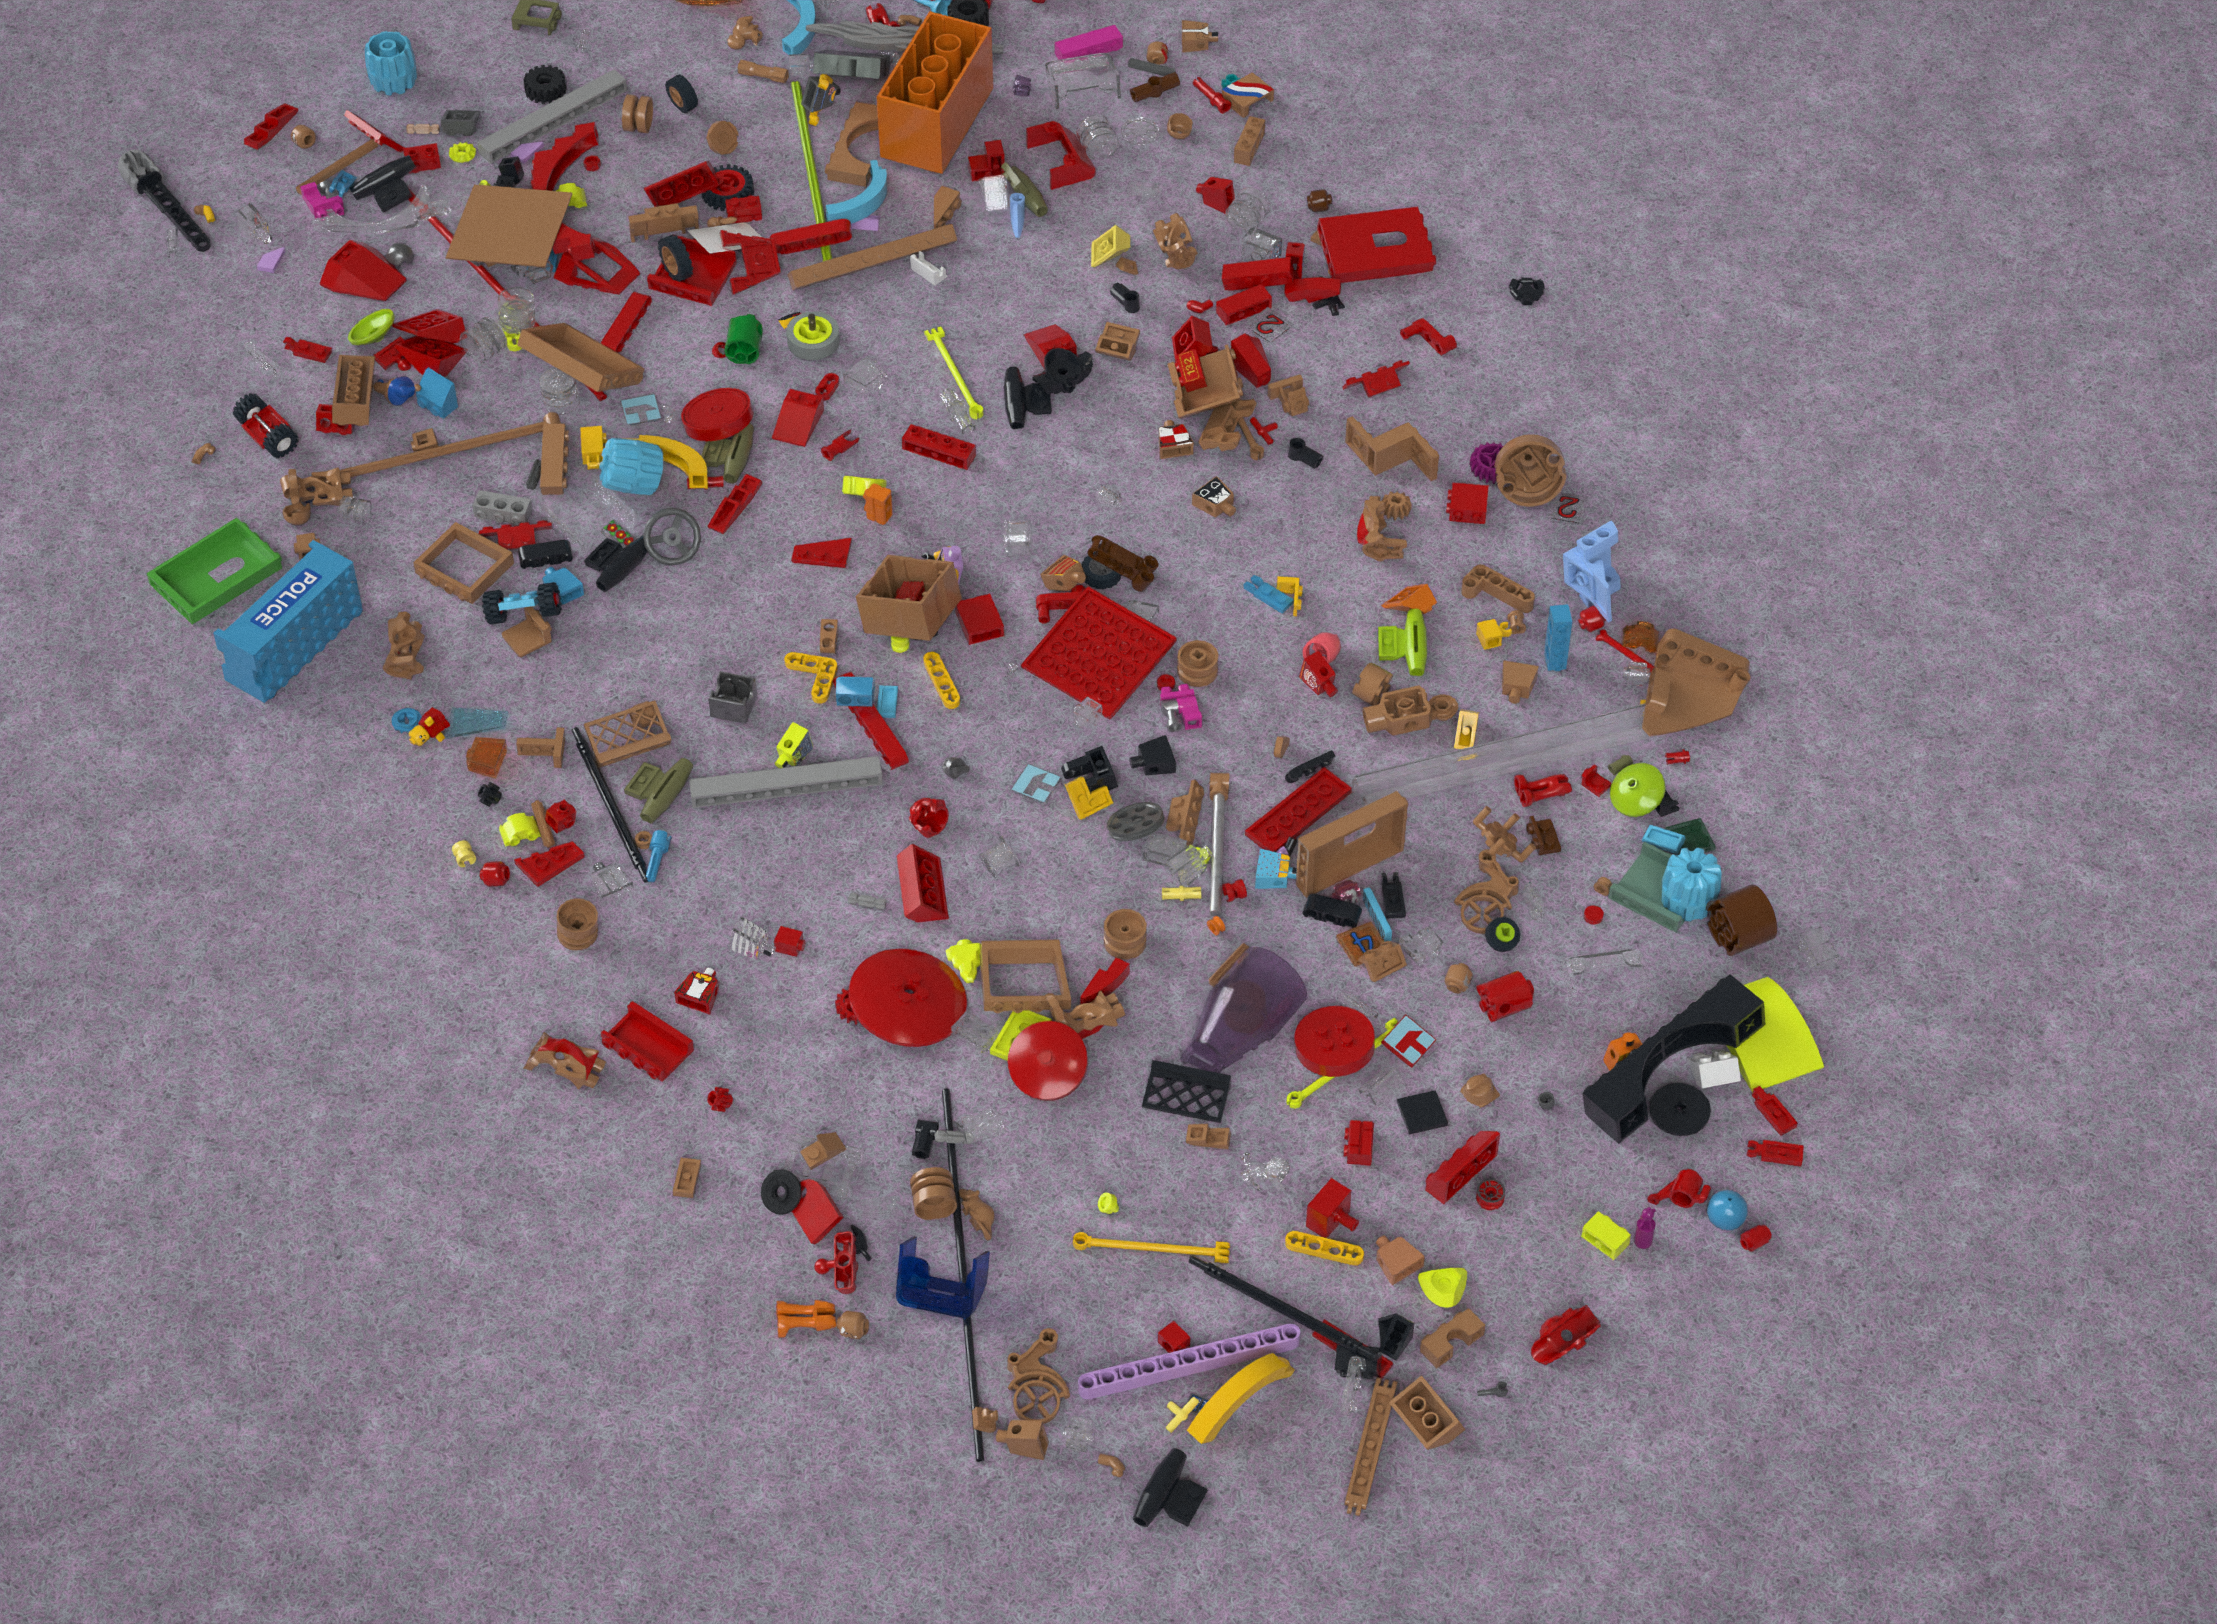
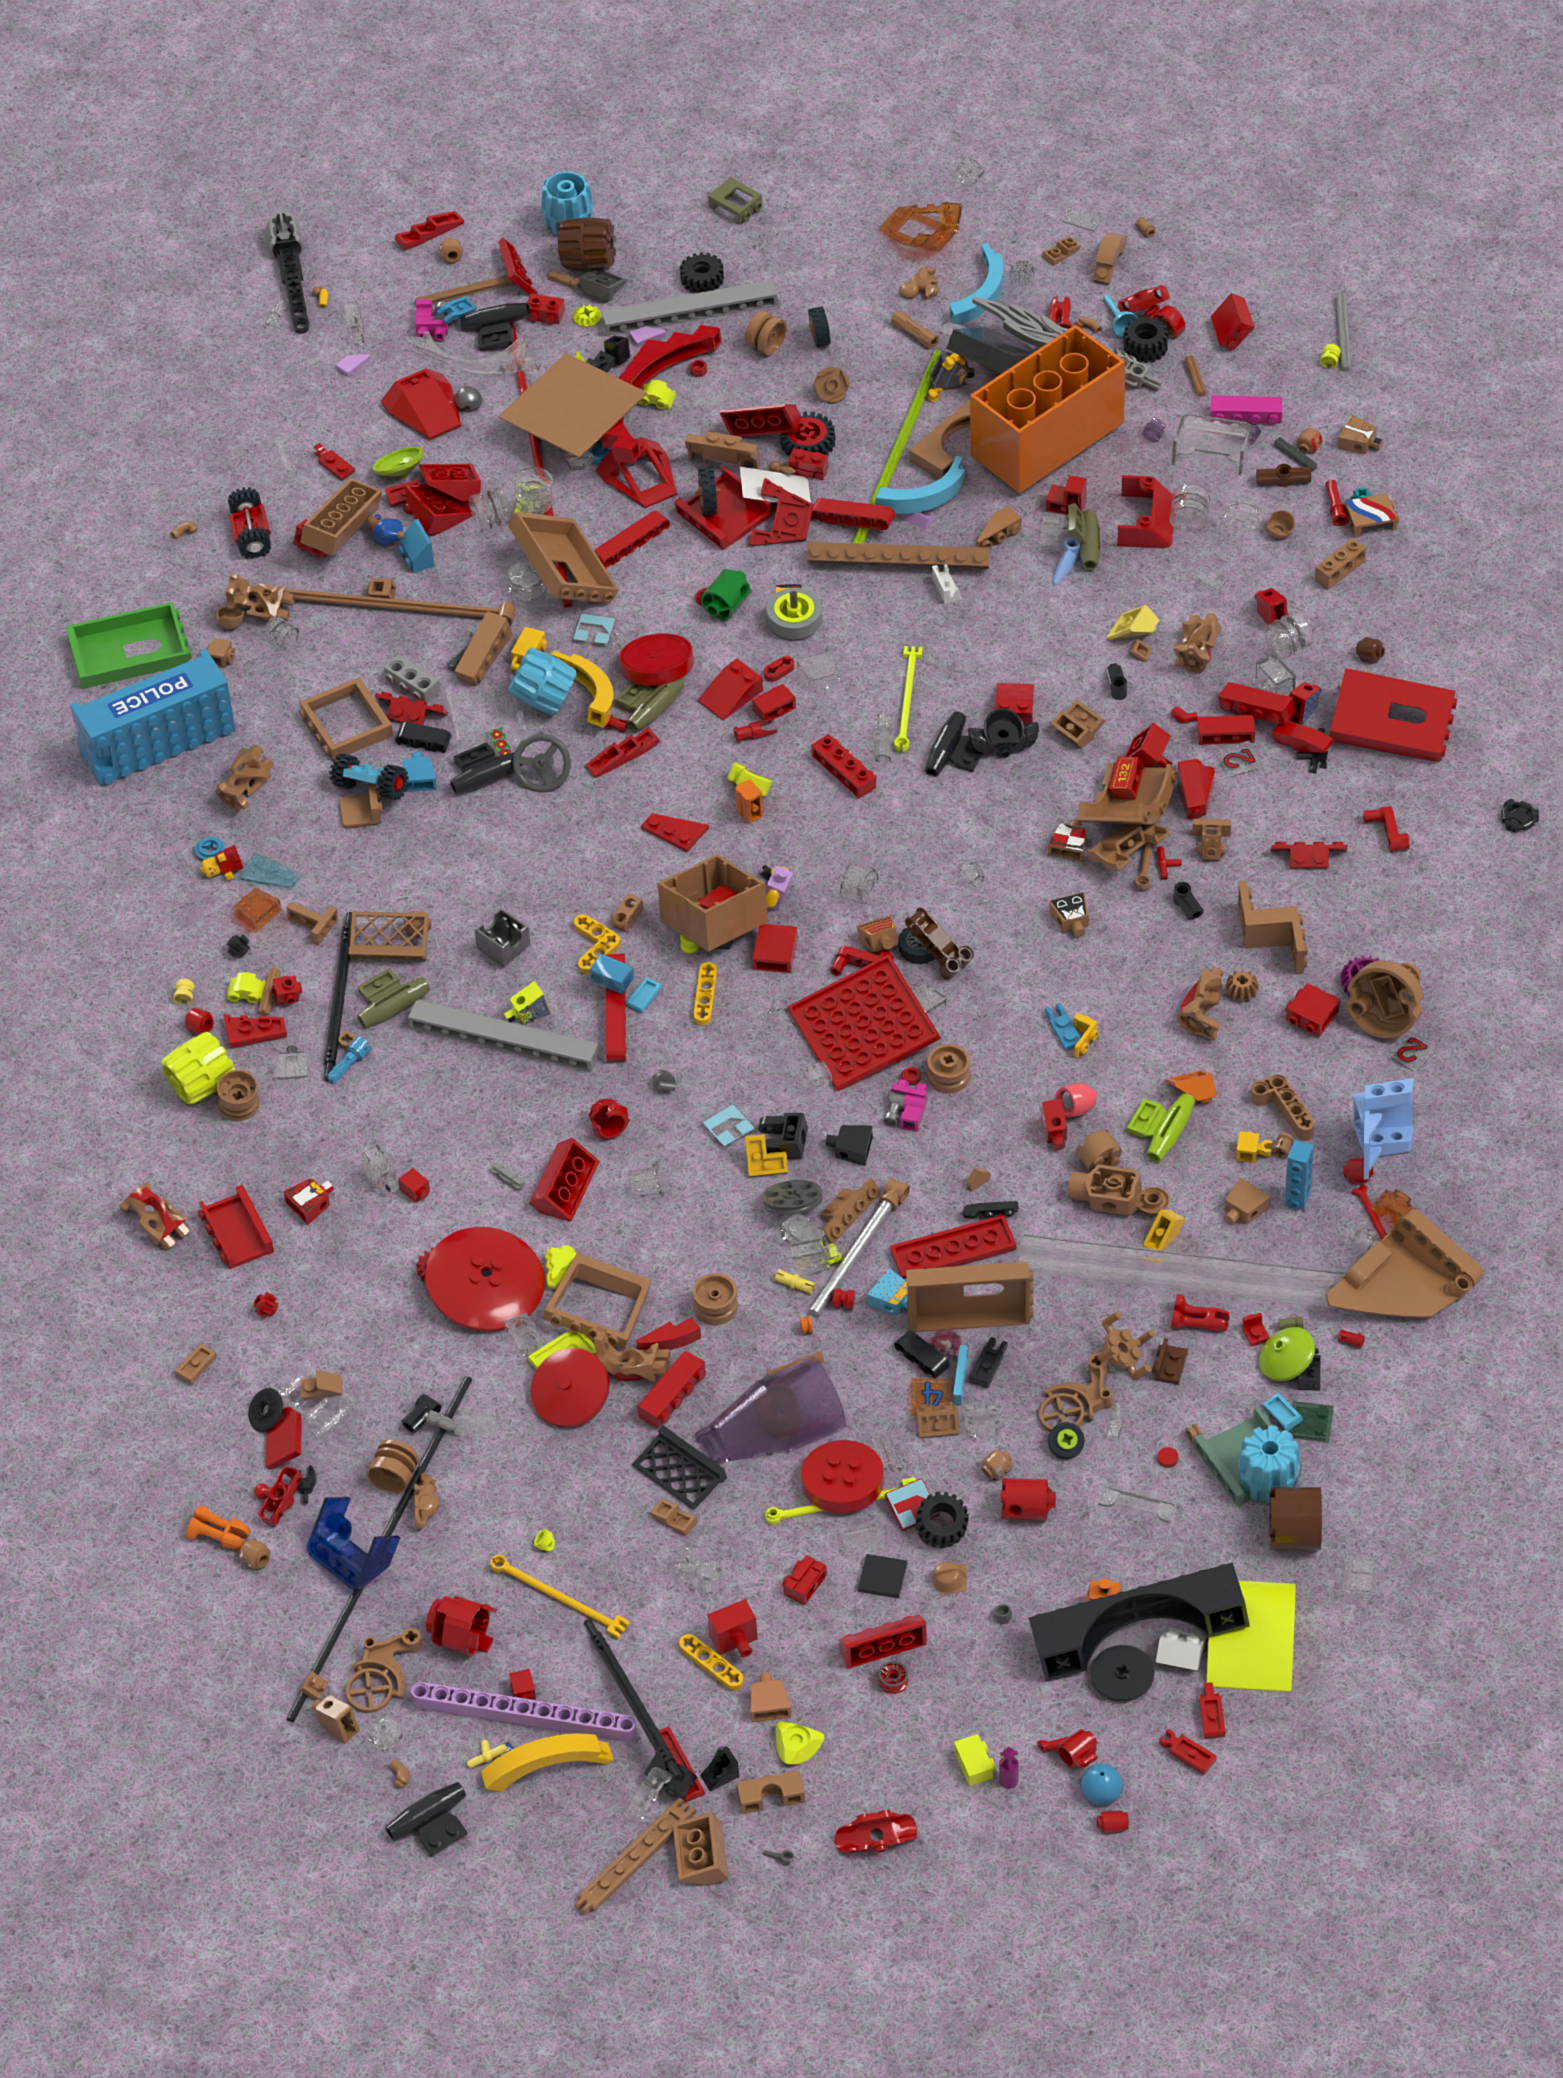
camera: 30 degrees right, 0 degrees up
none -> neon yellow wheel [161,1032,235,1105]
none -> red piece [426,1596,498,1656]
none -> reddish brown wheel [558,218,616,270]
none -> red brick [637,1351,706,1429]
none -> red brick [752,684,796,720]
none -> black tyre [915,1491,969,1548]
none -> medium nougat axle [1185,355,1206,396]

